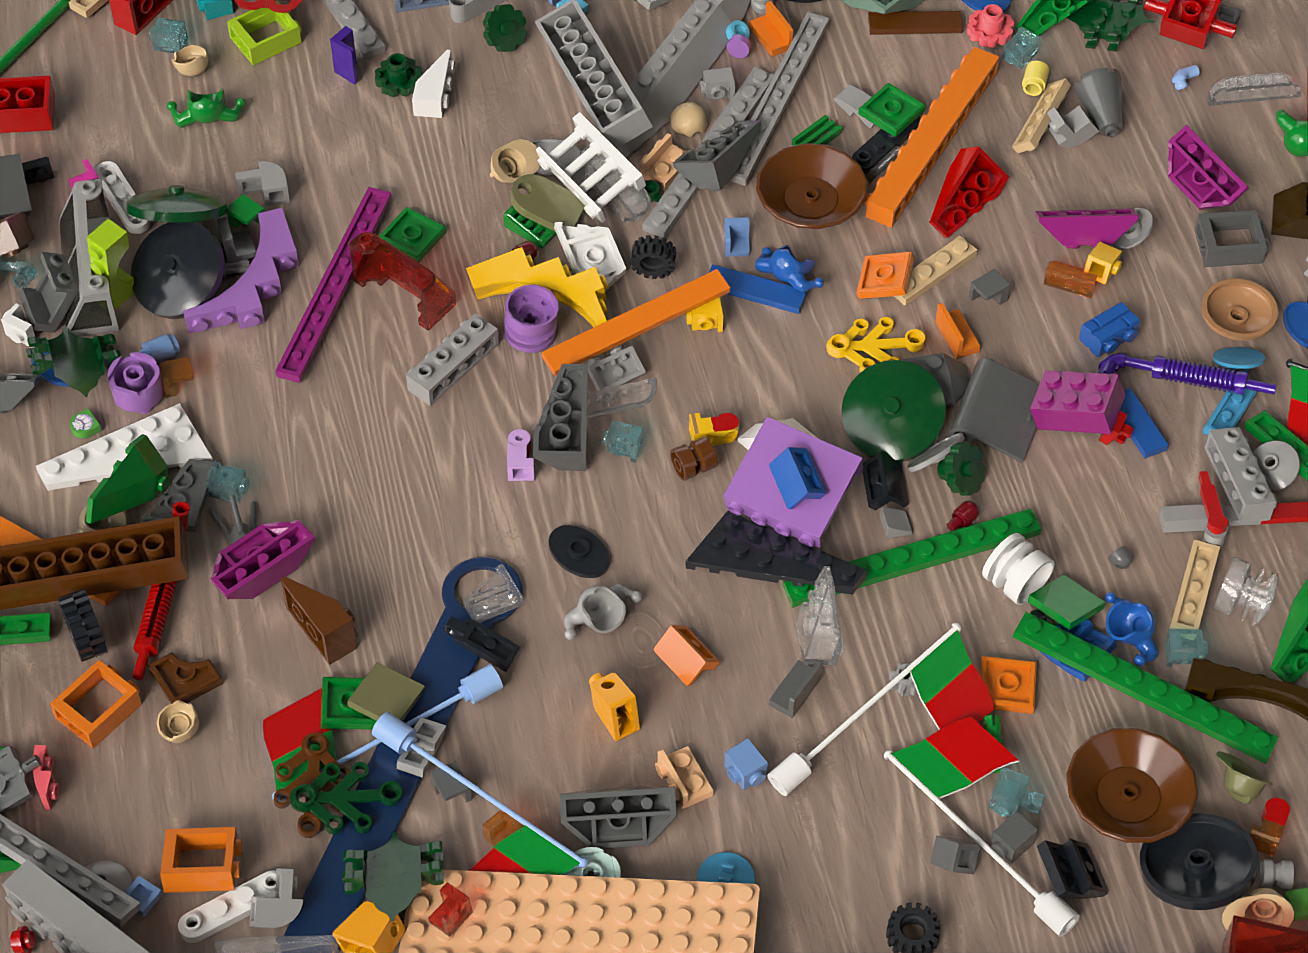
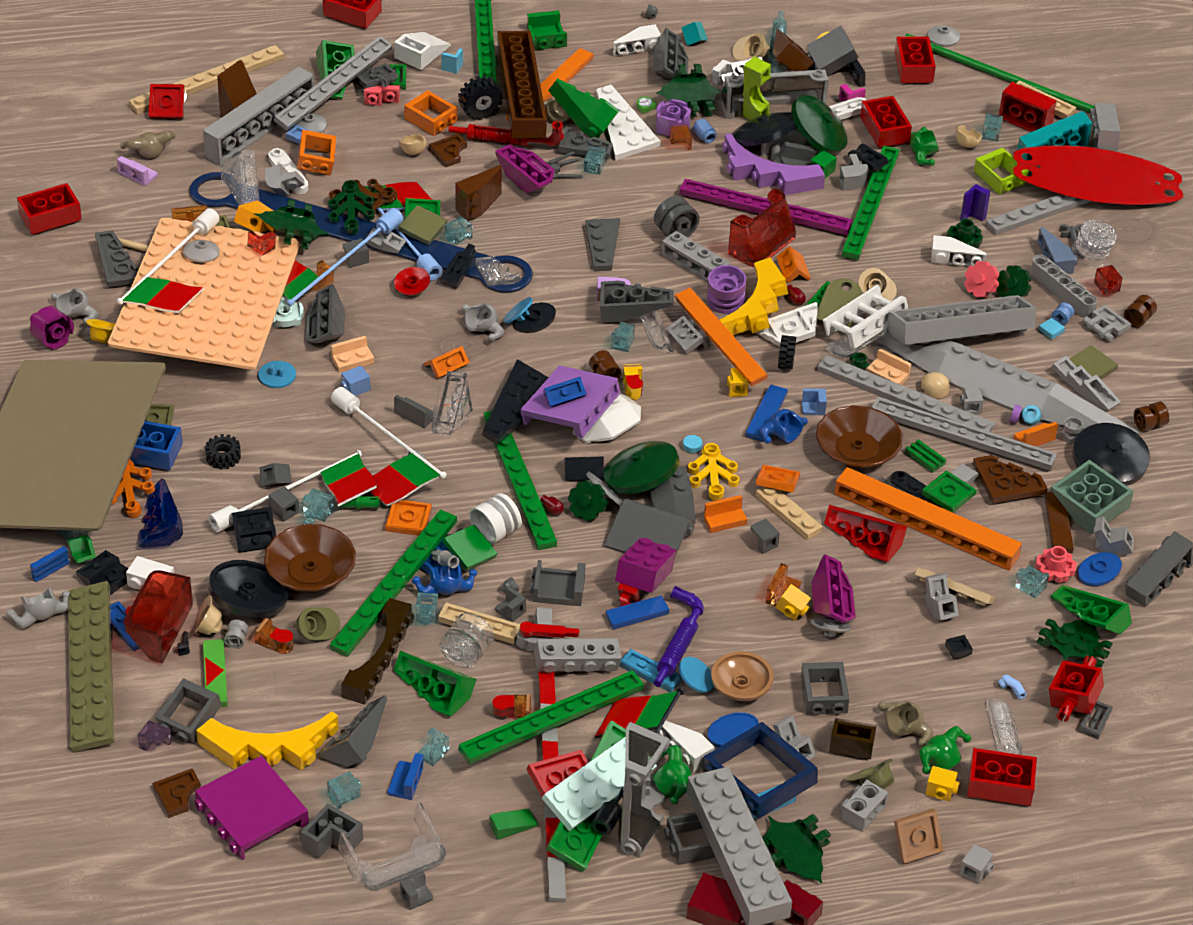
camera: 90 degrees right, 10 degrees down
green tile [378,207,447,264] -> none
light orange torso [589,673,640,741] -> none
dark grey wedge [673,120,761,192] -> none
light grey slope [879,507,912,539] -> none
light yellow brick [1022,61,1050,96] -> none
dark grey cone [1074,68,1123,137] -> none
blue brick [1079,302,1140,357] -> none
magenta wedge [1168,125,1249,210] -> none
light grey dish [1253,441,1300,492] -> none
none -> red dish [394,267,430,295]
none -> light grey axle [431,549,459,568]
none -> clear light blue brick [444,216,473,244]
none -> dark grey panel [495,587,526,622]
none -> dark azure piece [503,297,533,324]
none -> dark grey panel [530,560,586,606]
none -> dark grey wing [585,218,620,272]
none -> dark grey wheel [654,196,700,237]
none -> medium azure tile [683,435,702,453]
none -> orange panel [776,246,811,283]
none -> green plate [842,146,900,260]
none -> black plate [848,143,889,172]
none -> red brick [860,96,912,148]
none -> dark tan piece [878,701,933,747]
none -> black plate [945,635,973,659]
none -> coral plant [964,261,999,298]
none -> reddish brown plate [973,455,1048,503]

